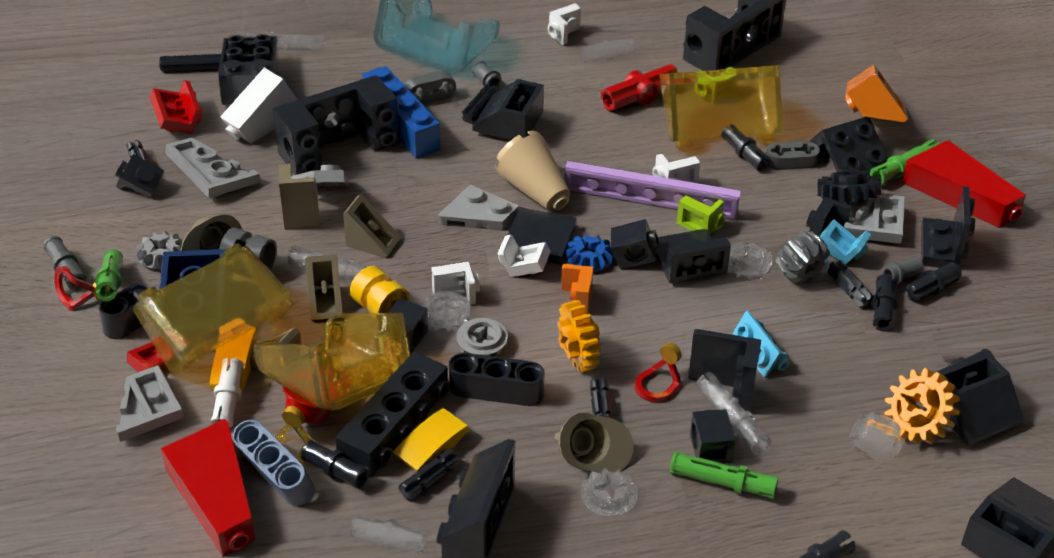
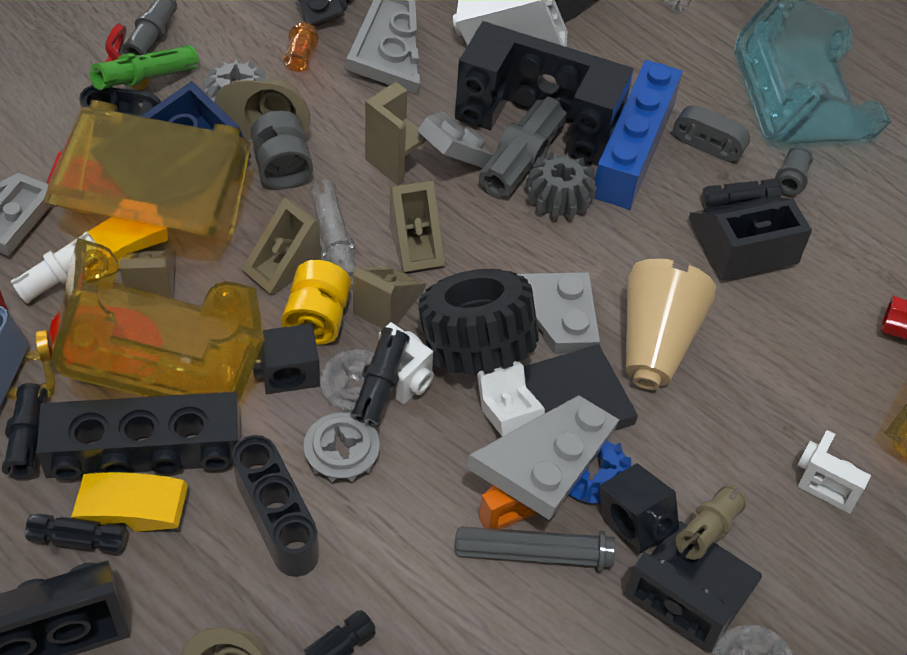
camera: 50 degrees right, 10 degrees up
light orange gear [557,300,601,372] -> none
lavender tile [565,161,741,220] -> none
lime bracket [676,195,726,234] -> none
none -> clear orange pin [283,22,319,72]
none -> black pin [350,327,410,426]
none -> dark tan slope [353,265,426,328]
none -> black tyre [418,268,539,375]
none -> dark grey axle [455,526,615,571]
none -> light grey wing [465,395,619,520]
none -> dark grey piece [479,96,567,199]
none -> dark grey gear [526,152,597,221]
none -> dark tan pin [675,485,747,560]

